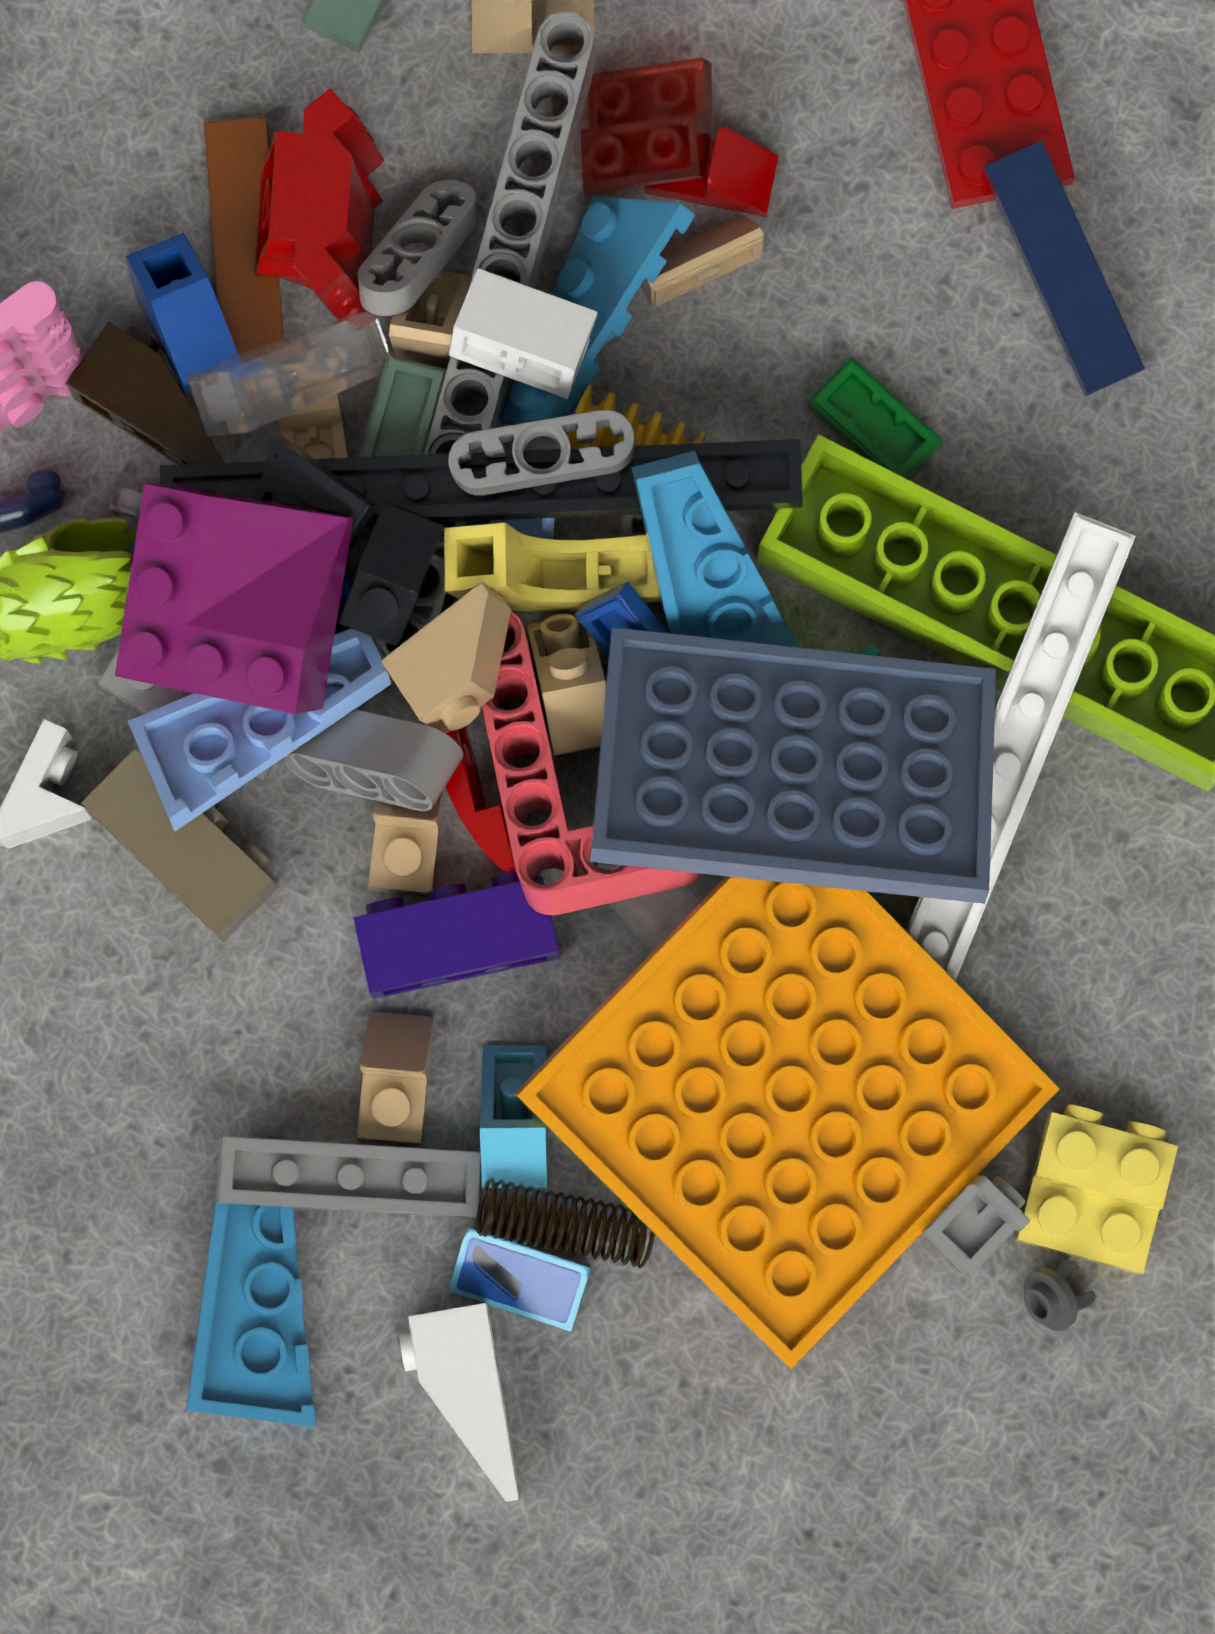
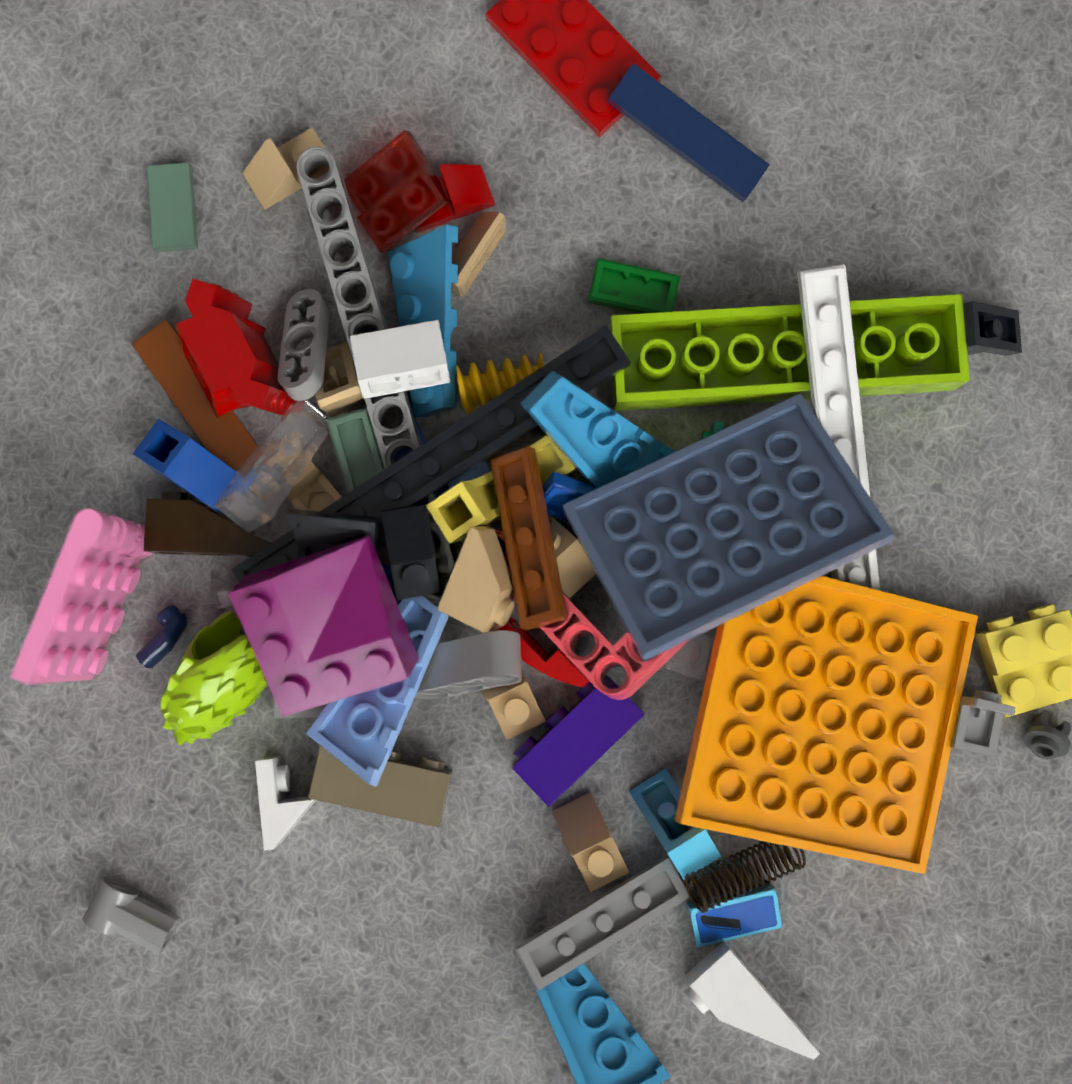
camera: 30 degrees left, 5 degrees up
light grey beam [448,410,636,495] -> none
none -> dark orange tile [490,446,568,630]

